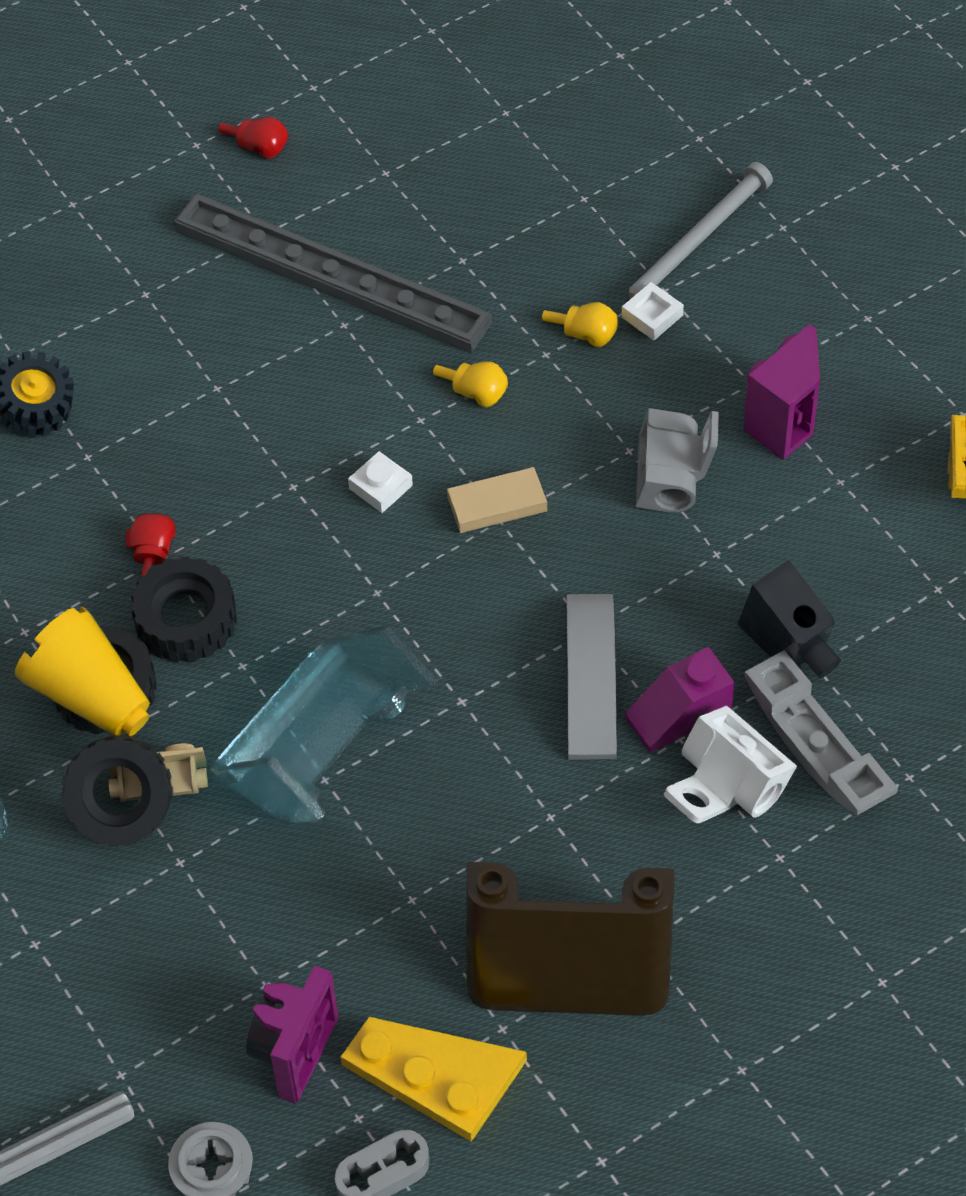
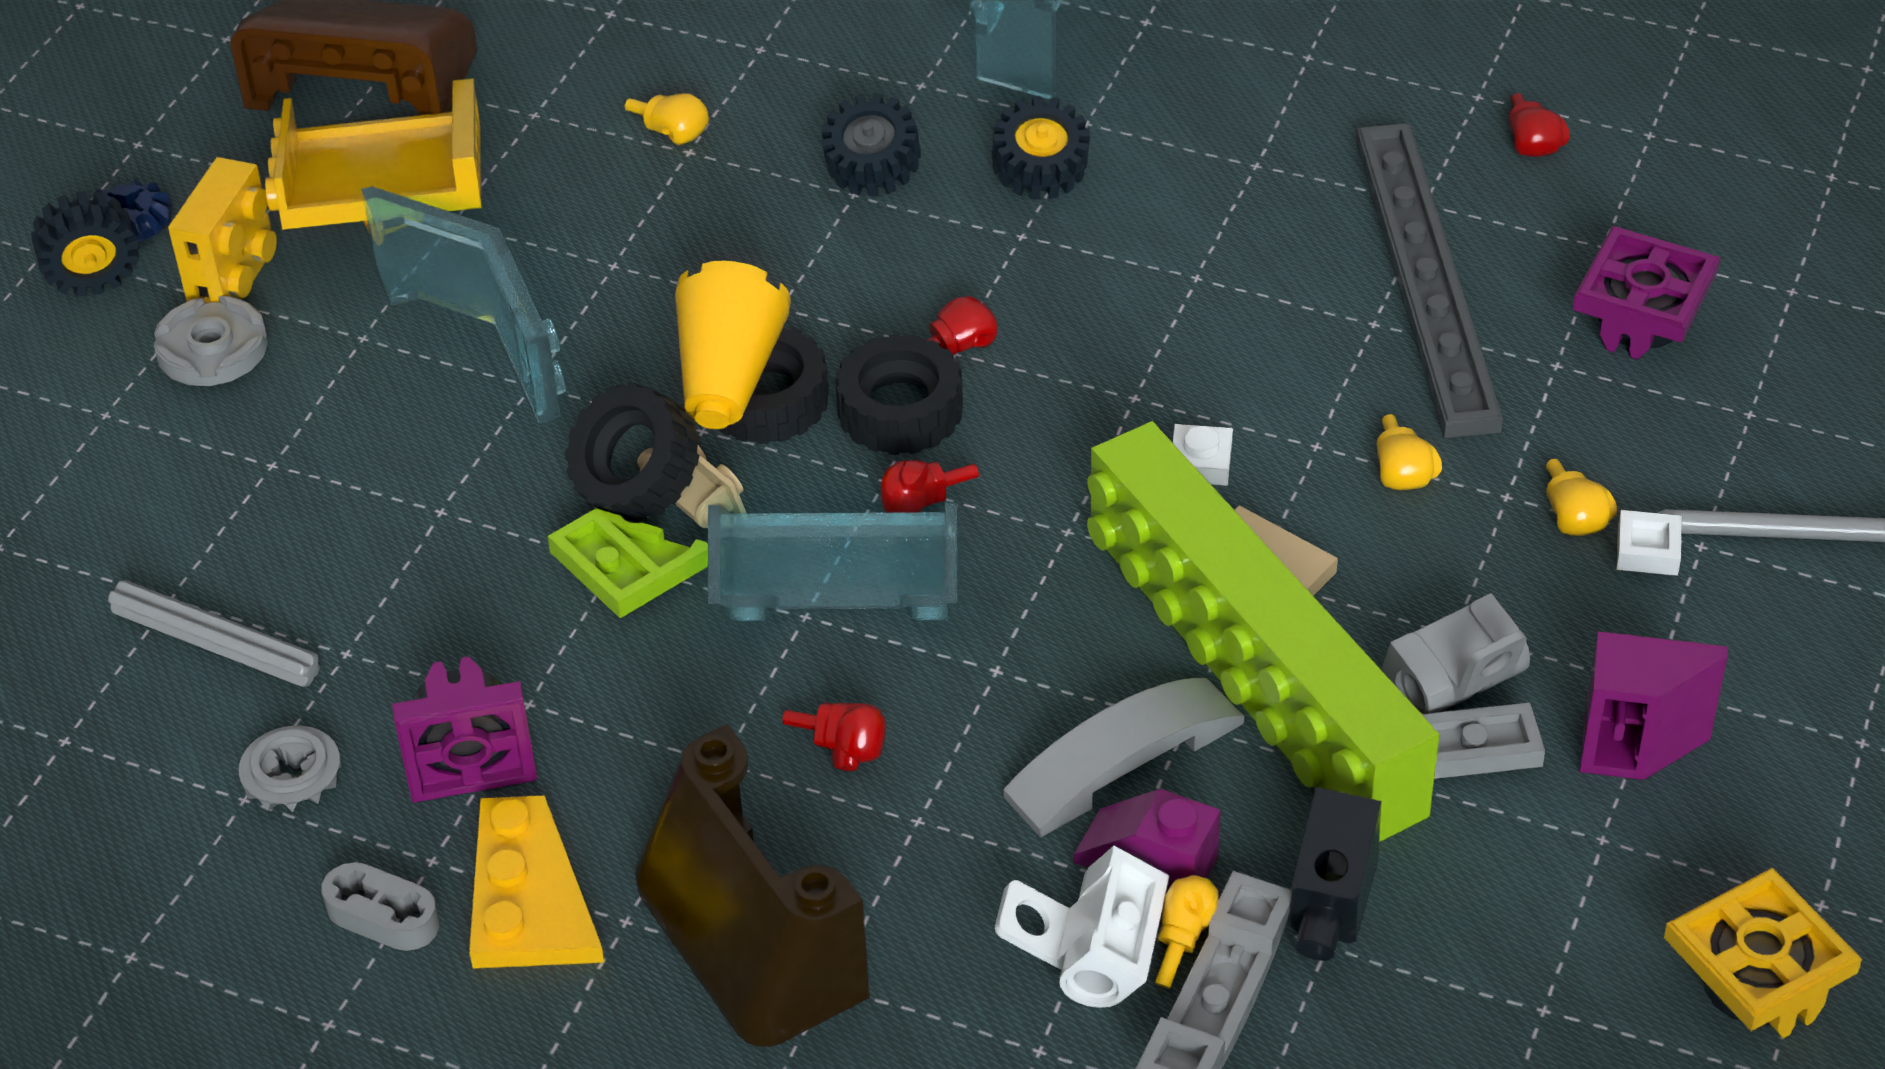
camera: 55 degrees right, 10 degrees down
none -> lime wing [548,508,713,618]
none -> red piece [782,702,886,772]
none -> red piece [880,460,979,522]
none -> lime brick [1087,421,1440,842]
none -> yellow piece [1155,875,1219,989]
none -> light grey plate [1422,702,1545,779]
none -> magenta piece [1573,226,1720,360]

